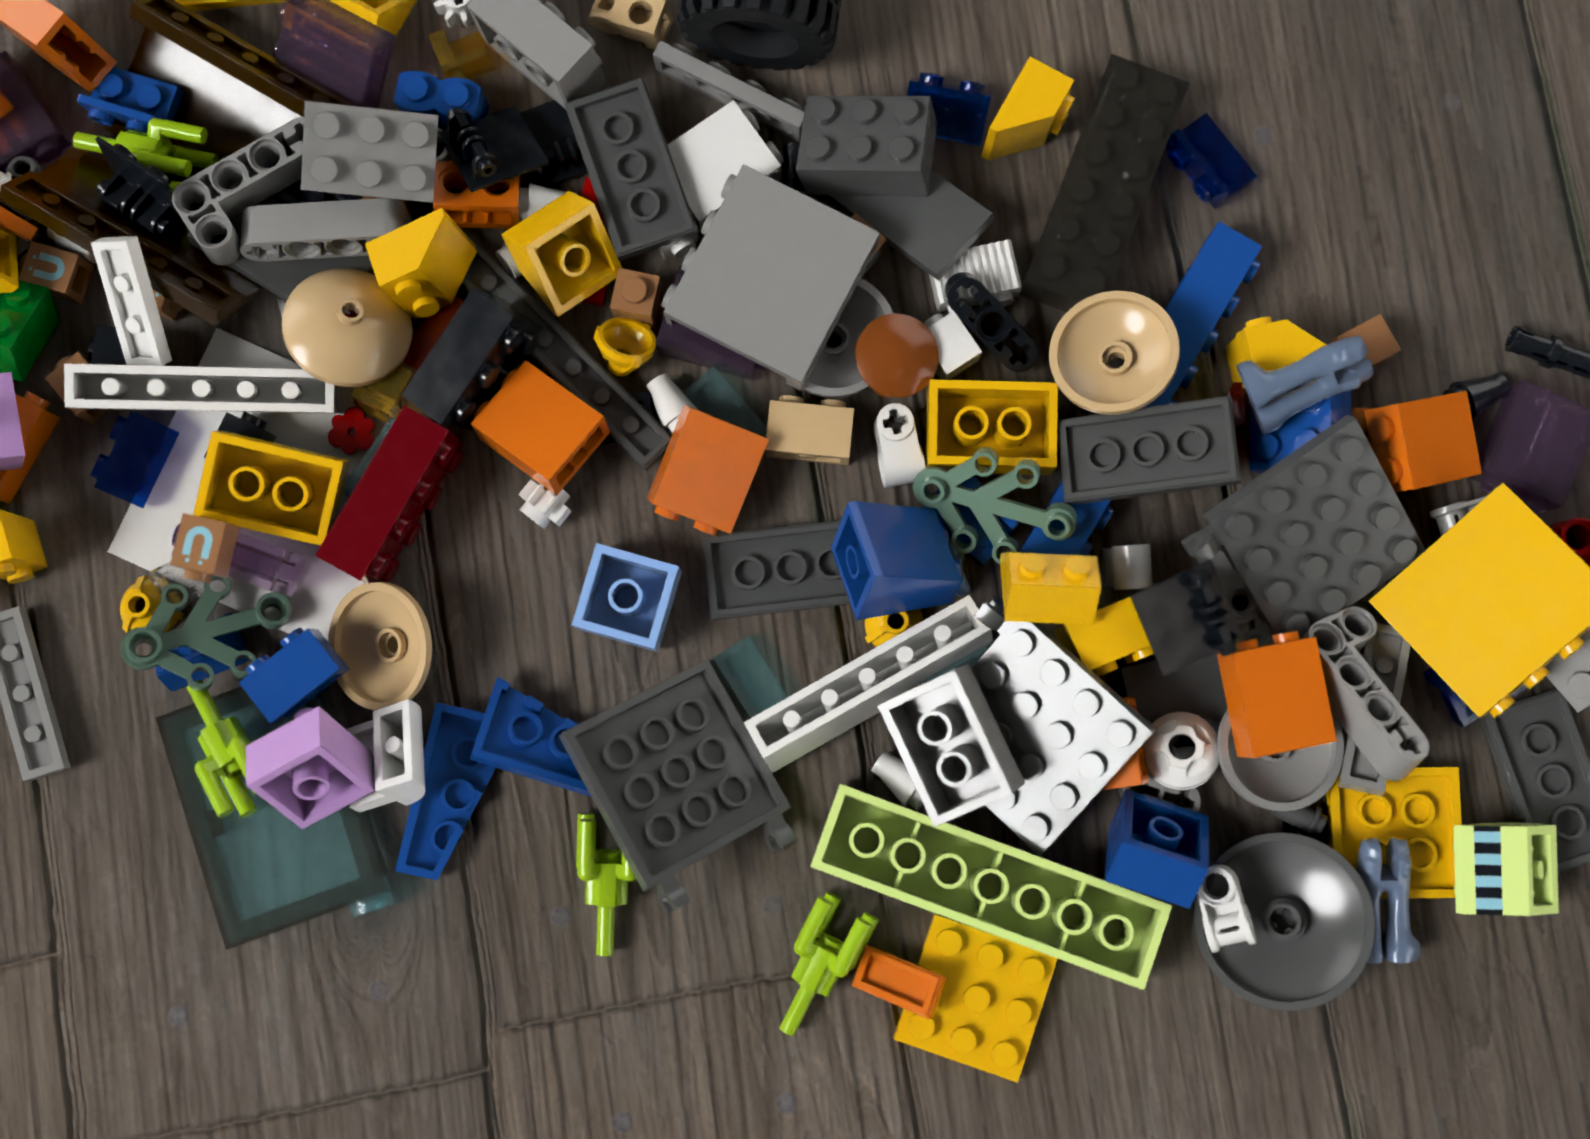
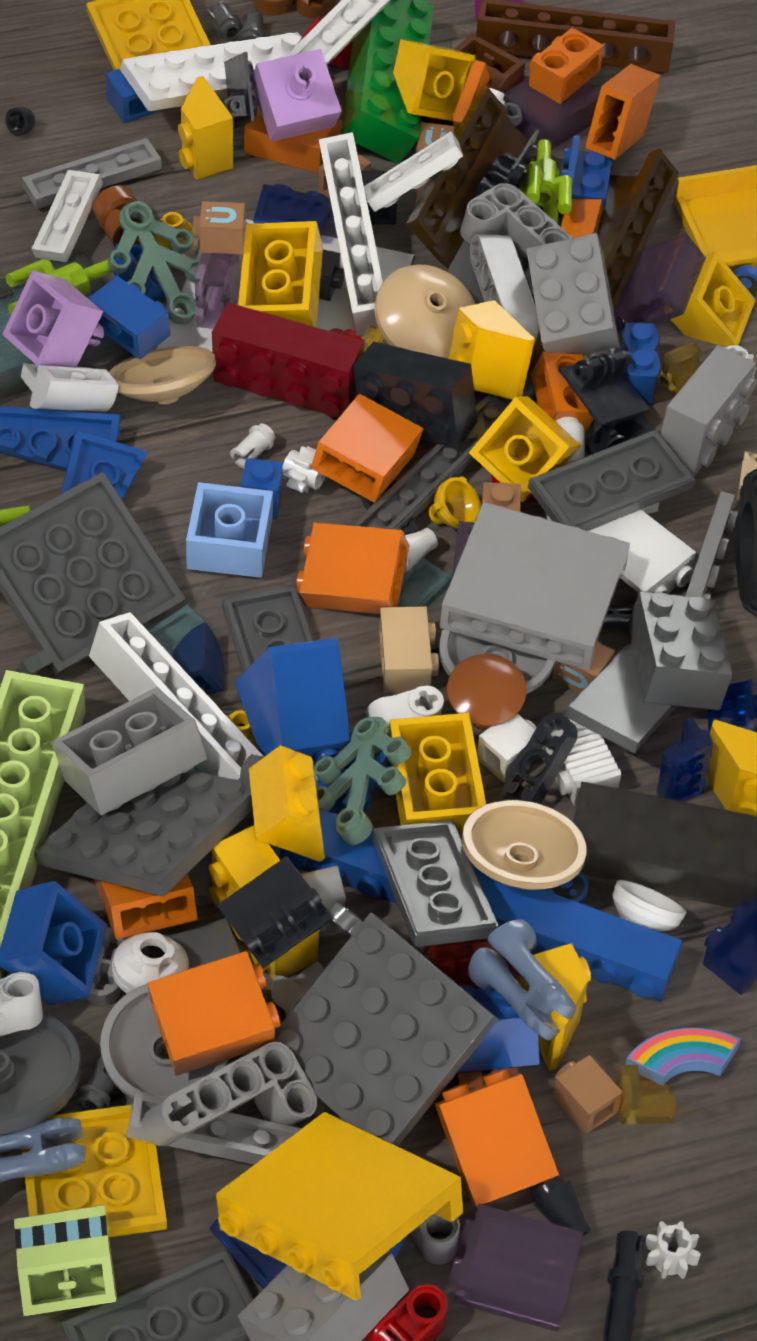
camera: 75 degrees right, 30 degrees down
none -> white plate [32,170,103,263]
none -> dark orange wheel [92,185,141,247]
none -> dark blue brick [172,622,224,694]
none -> white pin [230,423,276,468]
none -> blue brick [240,458,283,520]
none -> orange tile [561,199,603,238]
none -> white piece [612,880,686,932]
none -> clear yellow panel [616,1065,677,1124]
none -> tile [625,1028,741,1086]
none -> white gear [644,1221,701,1279]
none -> clear blue bracket [656,718,713,811]

